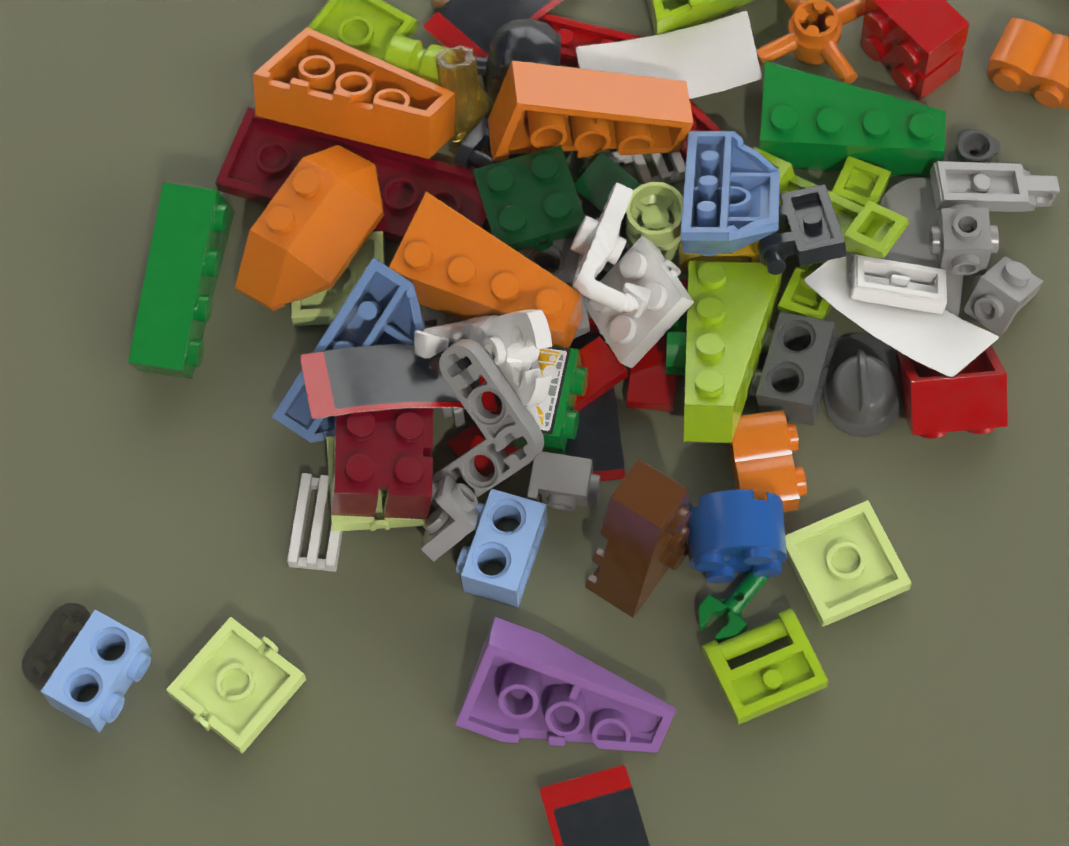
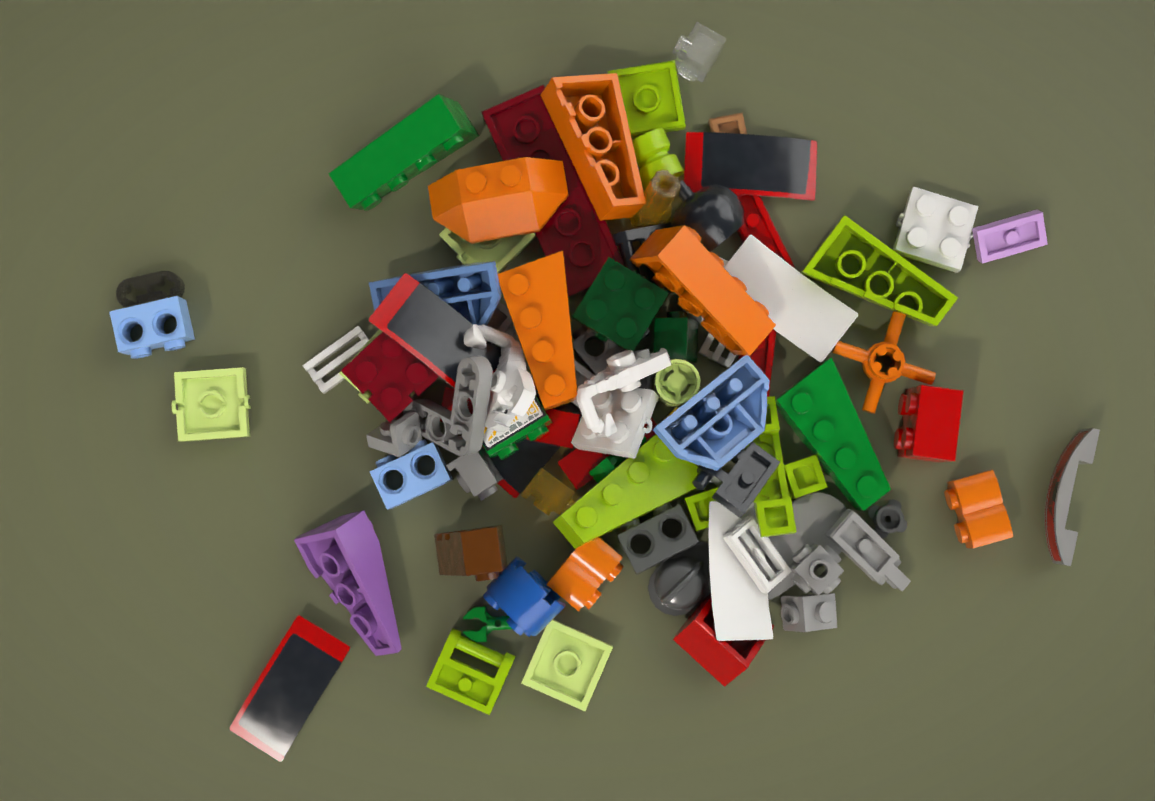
camera: 40 degrees right, 20 degrees up
none -> clear yellow brick [521,467,576,516]

